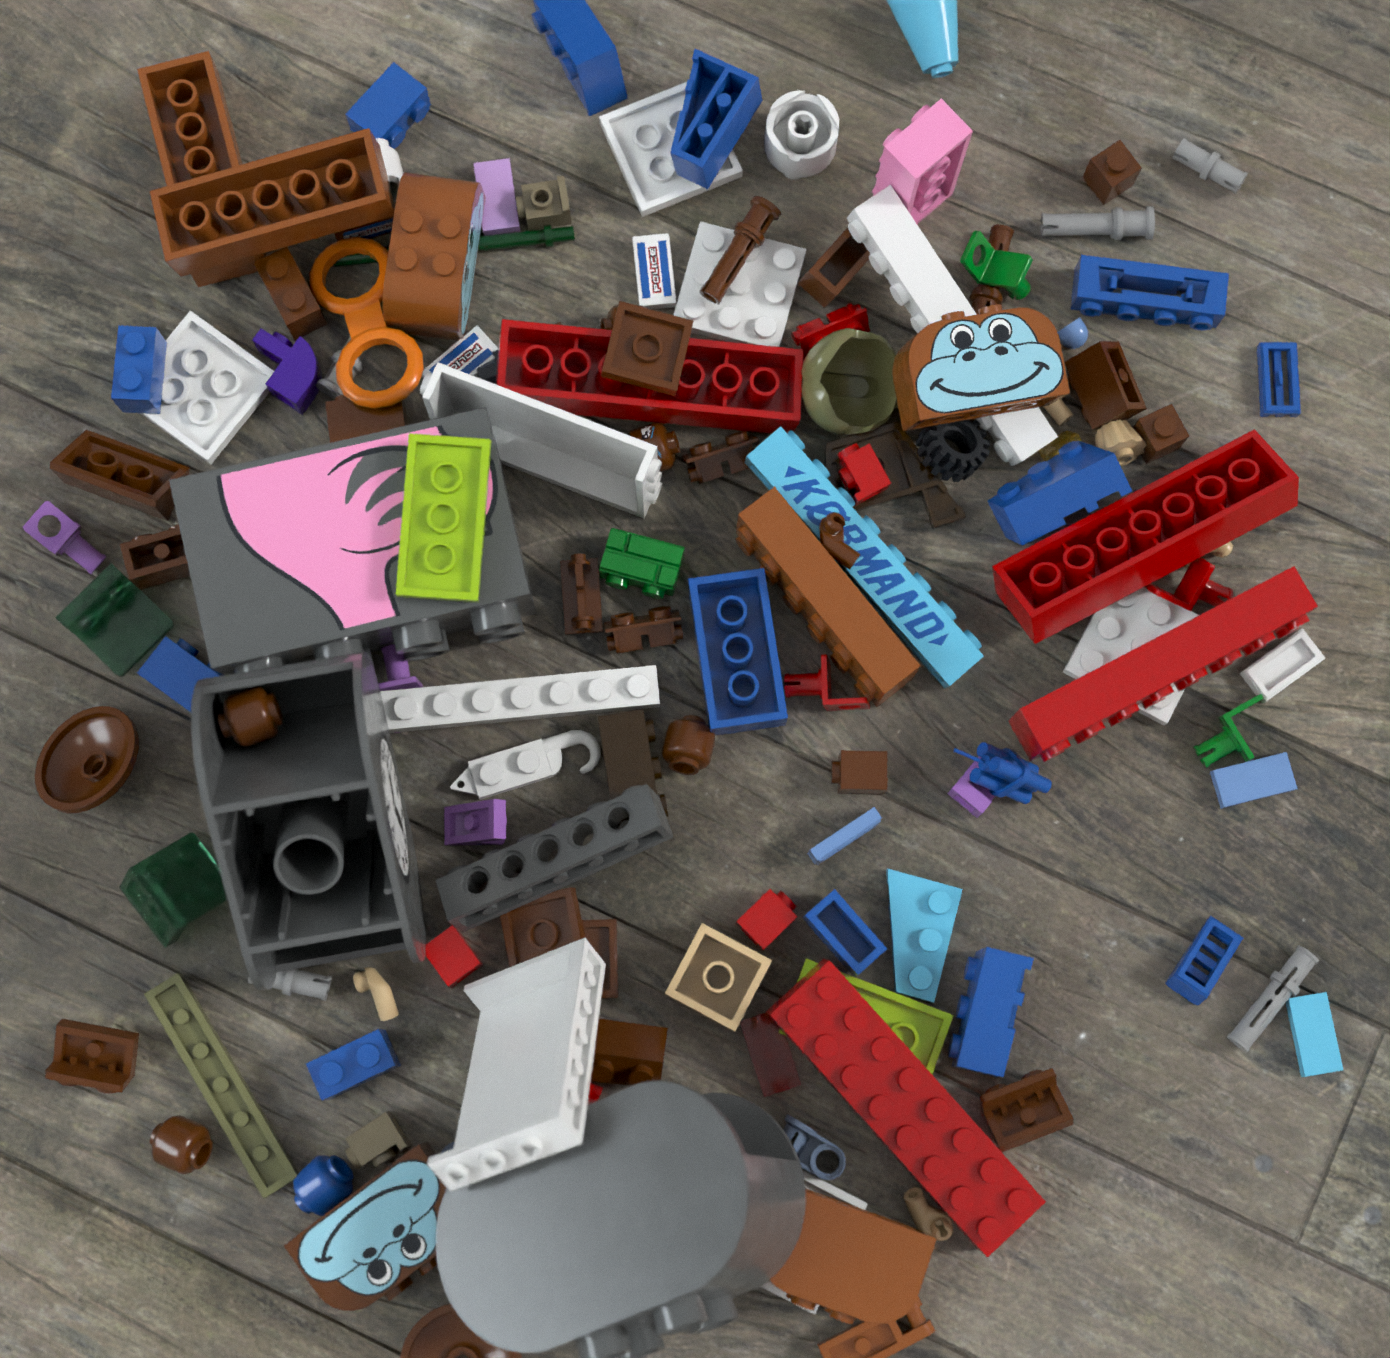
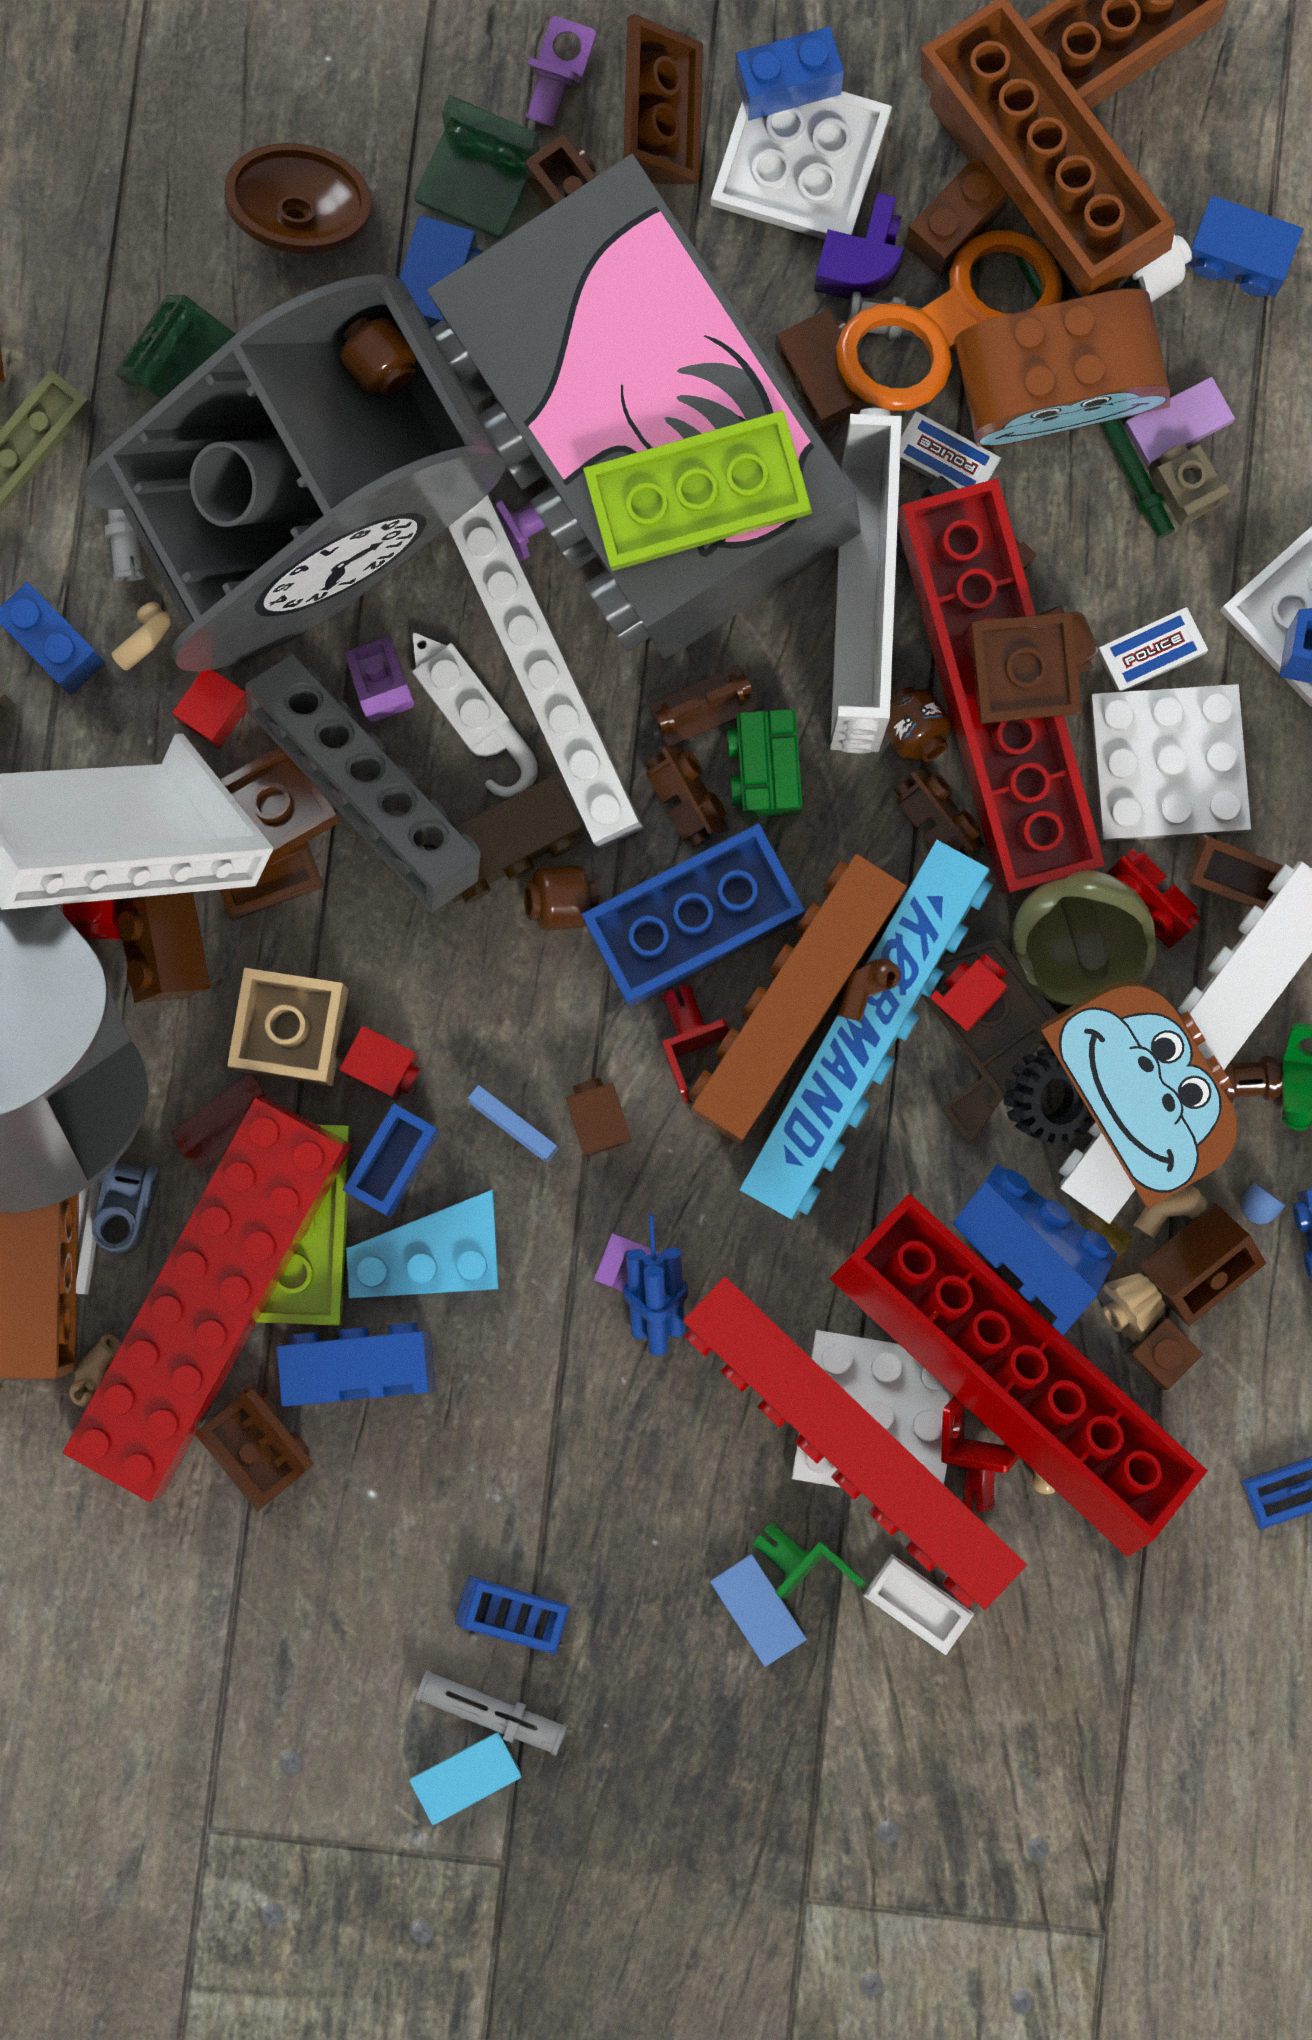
camera: 80 degrees right, 5 degrees up
reddish brown pin [699,196,781,305] -> none

